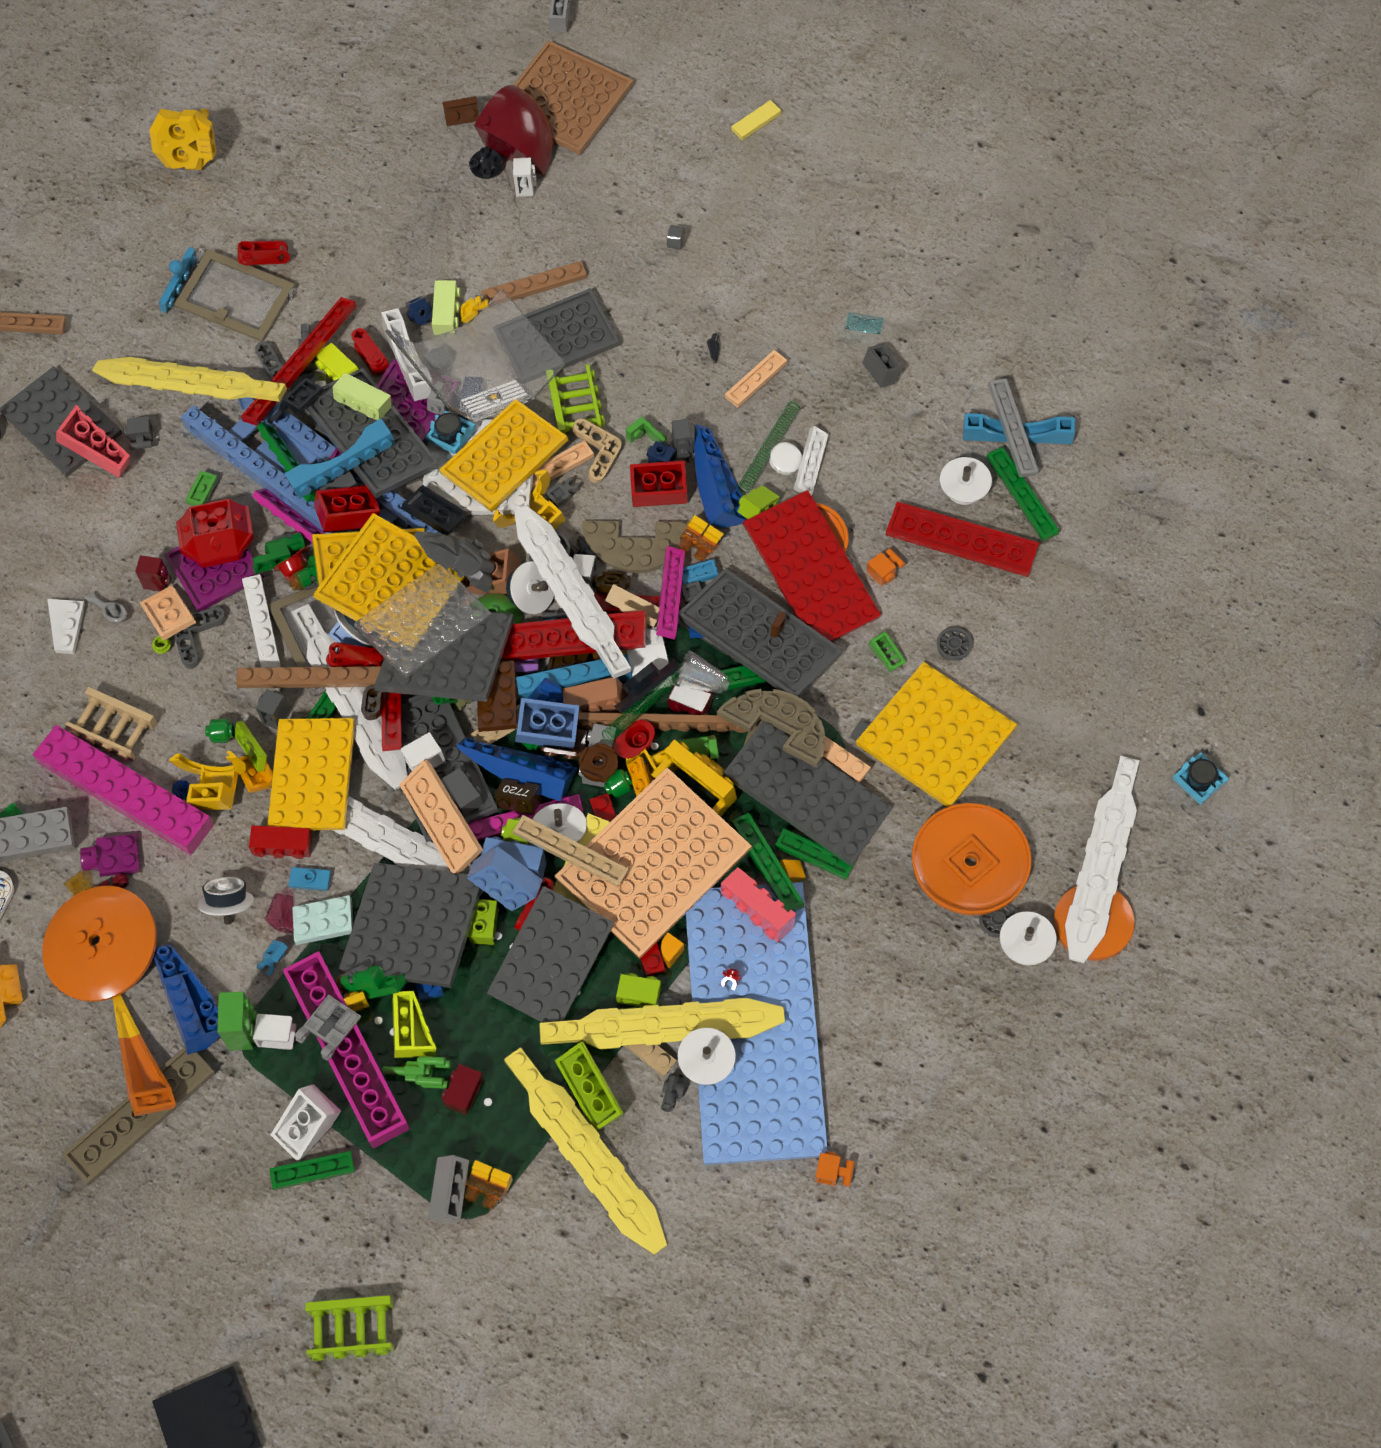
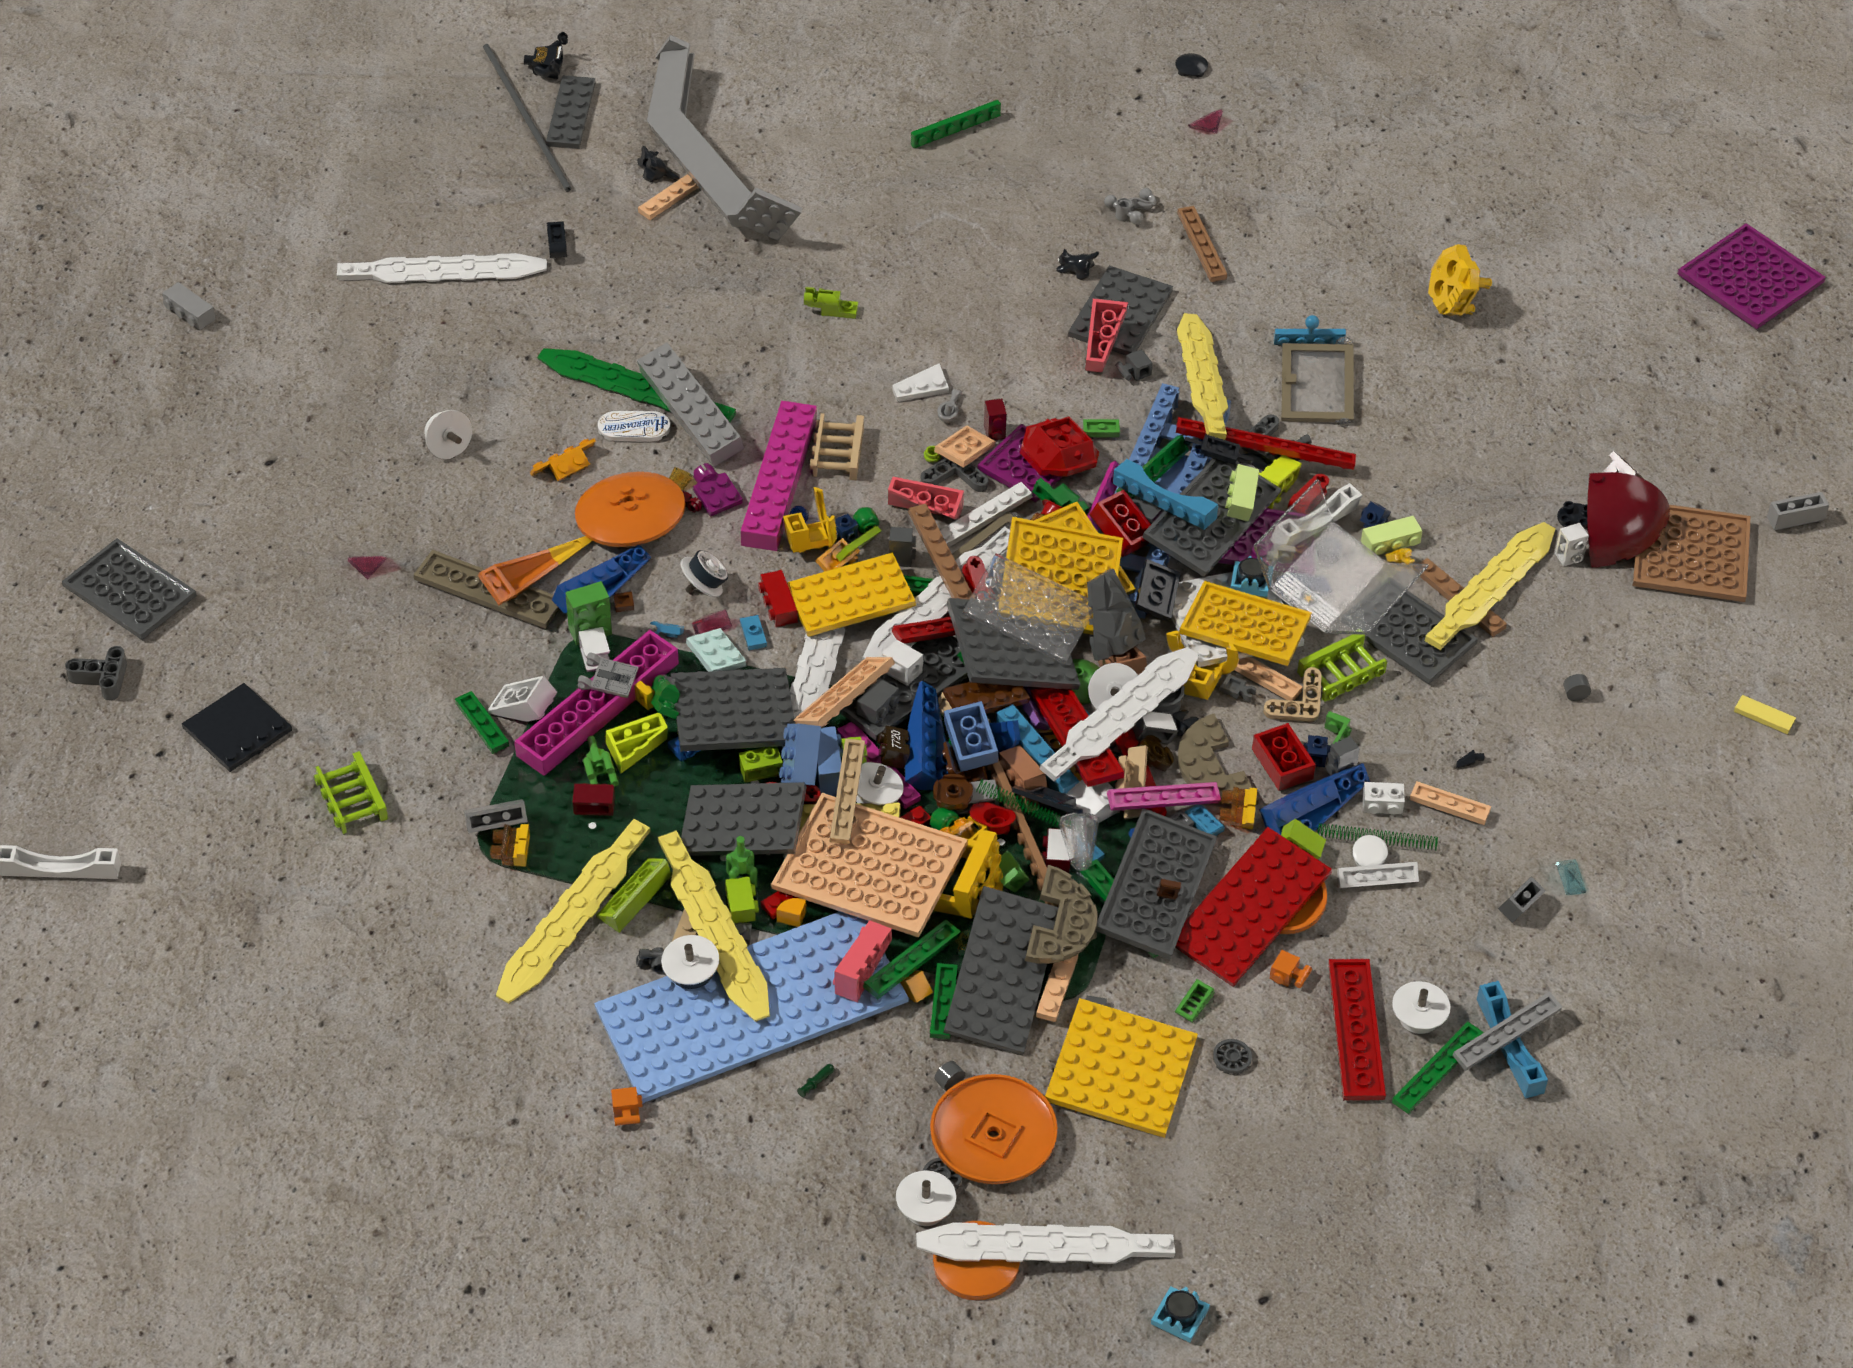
camera: 65 degrees right, 15 degrees down
red piece [237,241,290,266] -> none
dark brown plate [361,685,384,720] -> none
plate [721,968,742,990] -> none
none -> clear pink slope [348,556,388,580]
none -> reddish brown plate [613,591,635,613]
none -> bright green plant [726,836,758,888]
none -> dark green piece [797,1064,834,1097]
none -> dark blue brick [835,514,859,544]
none -> coral wedge [888,477,964,519]
none -> dark grey piece [934,1061,965,1091]
none -> white brick [1362,782,1405,815]
none -> light yellow plate [1424,522,1556,650]

